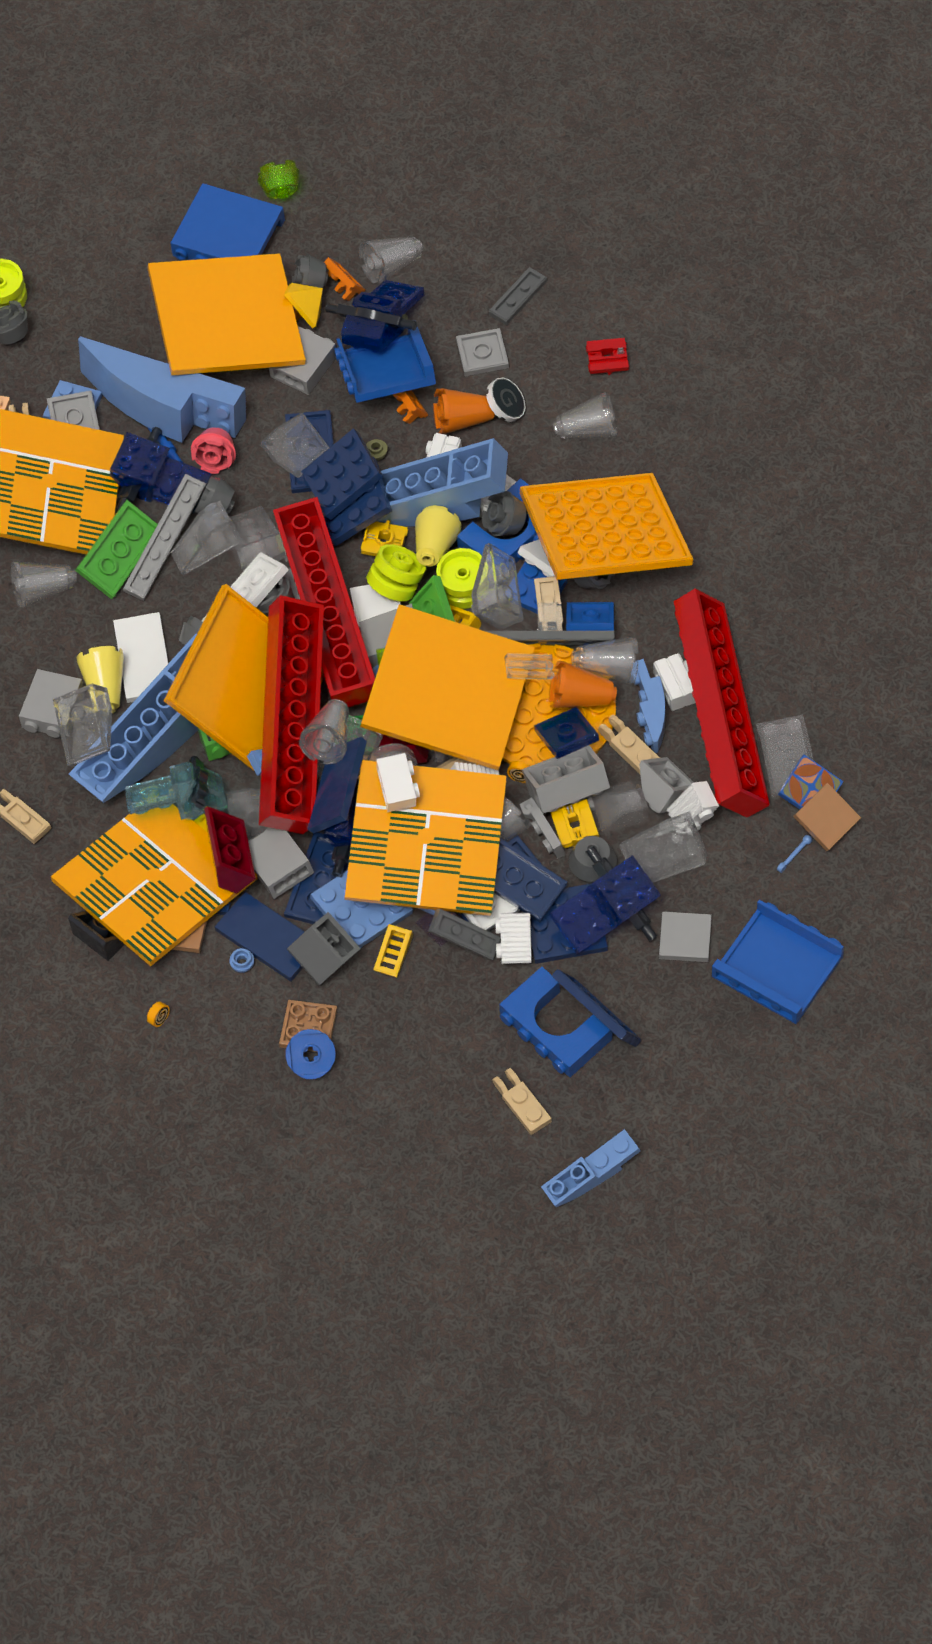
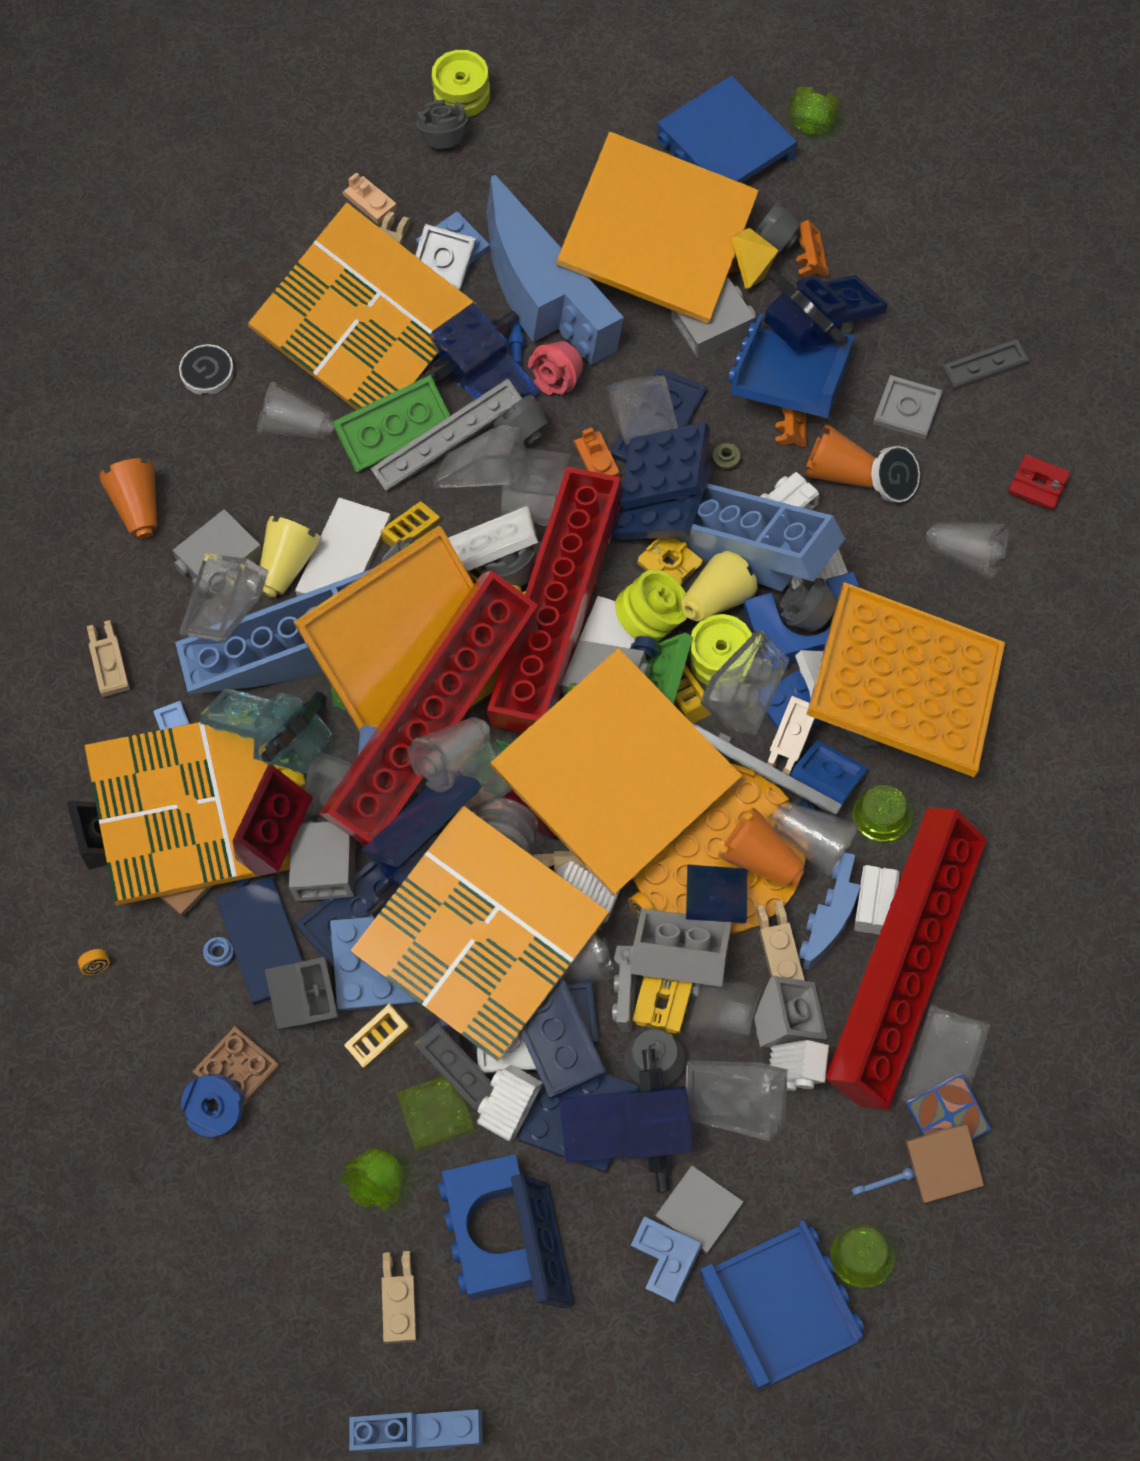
camera: 30 degrees right, 5 degrees up
clear cone [359,236,423,284] -> none
white brick [376,753,420,812] -> none
clear tile [504,653,555,680] -> none
clear panel [538,602,562,631] -> none
none -> light blue tile [153,701,189,730]
none -> clear neon green cone [340,1148,404,1211]
none -> yellow slope [380,501,441,547]
none -> clear neon green tile [396,1076,475,1152]
none -> orange plate [573,427,620,477]
none -> dark blue plate [630,636,659,660]
none -> medium blue plate [631,1216,703,1304]
none -> clear neon green cone [831,1224,895,1288]
none -> clear neon green cone [853,785,912,843]

